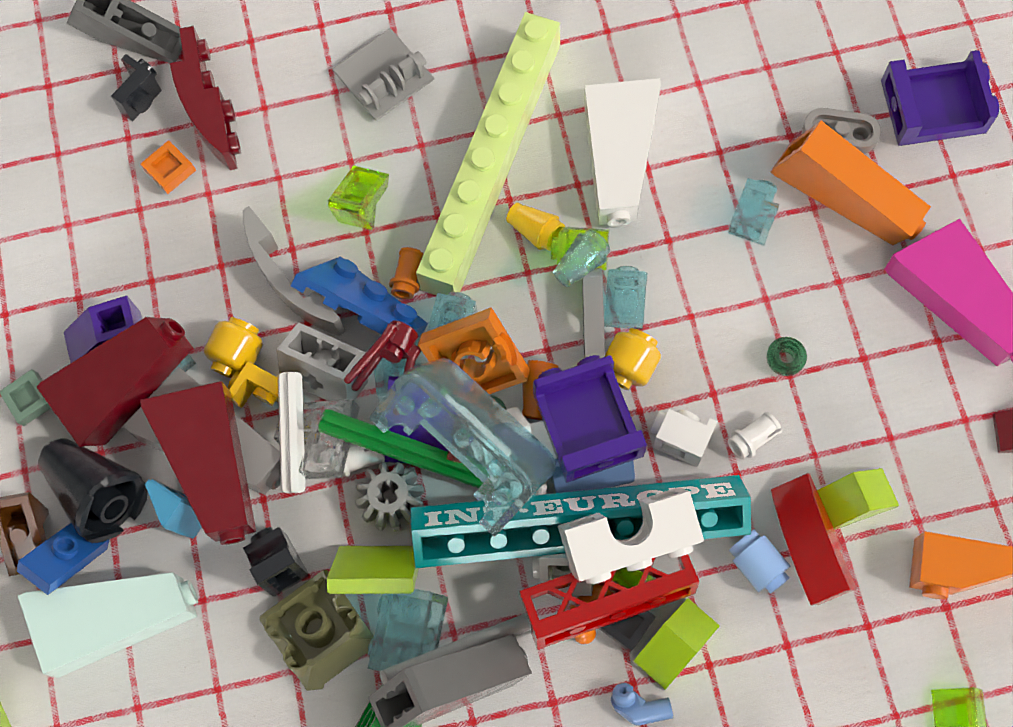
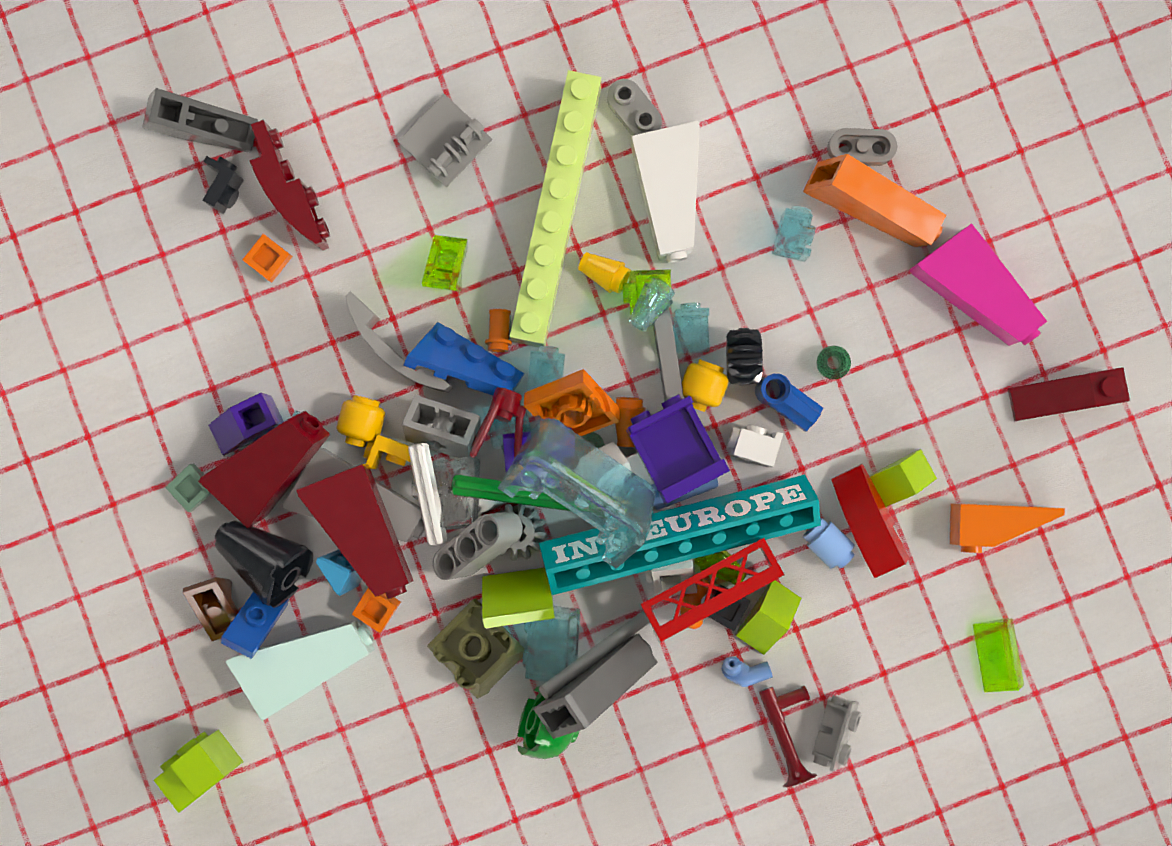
camera: 15 degrees left, 15 degrees up
black arch [243,527,310,597] -> none
white arch [558,487,704,584] -> none
white pin [728,412,782,459] -> none
dark purple panel [881,50,999,146] -> none
none -> orange tile [352,588,401,633]
none -> light grey beam [433,512,522,580]
none -> light grey plate [607,79,662,136]
none -> black gear [726,328,763,386]
none -> blue piece [755,373,824,432]

